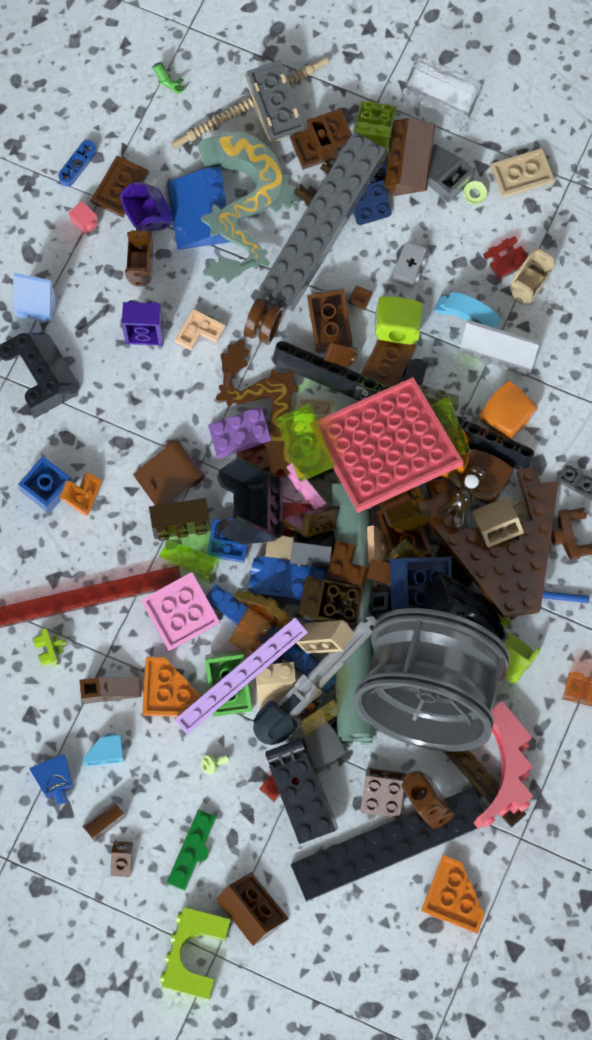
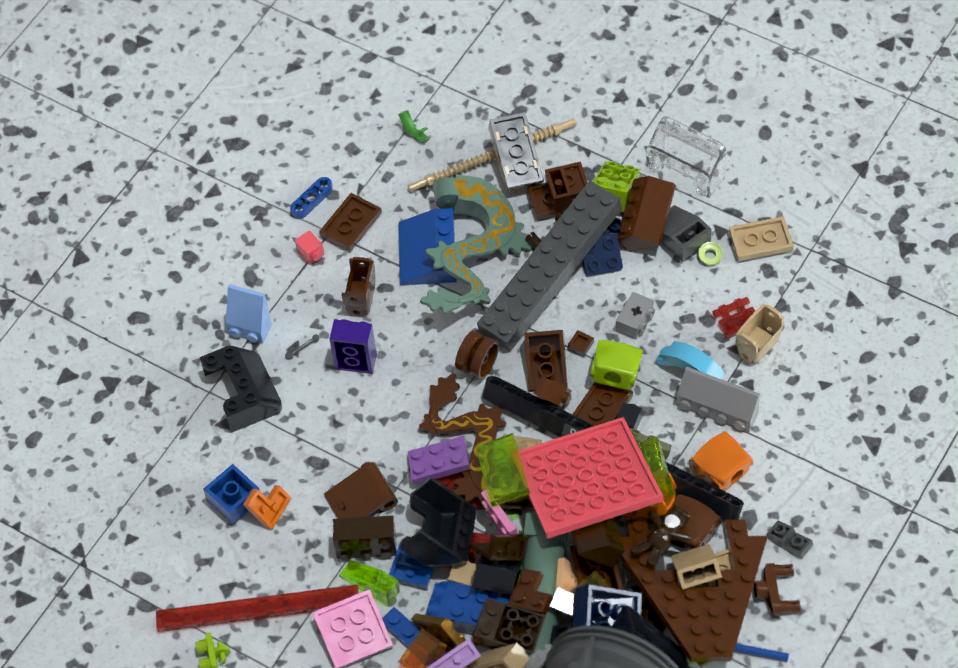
camera: 10 degrees right, 15 degrees down
dark purple piece [120,182,173,232] -> none
light nougat plate [175,309,226,350] -> none

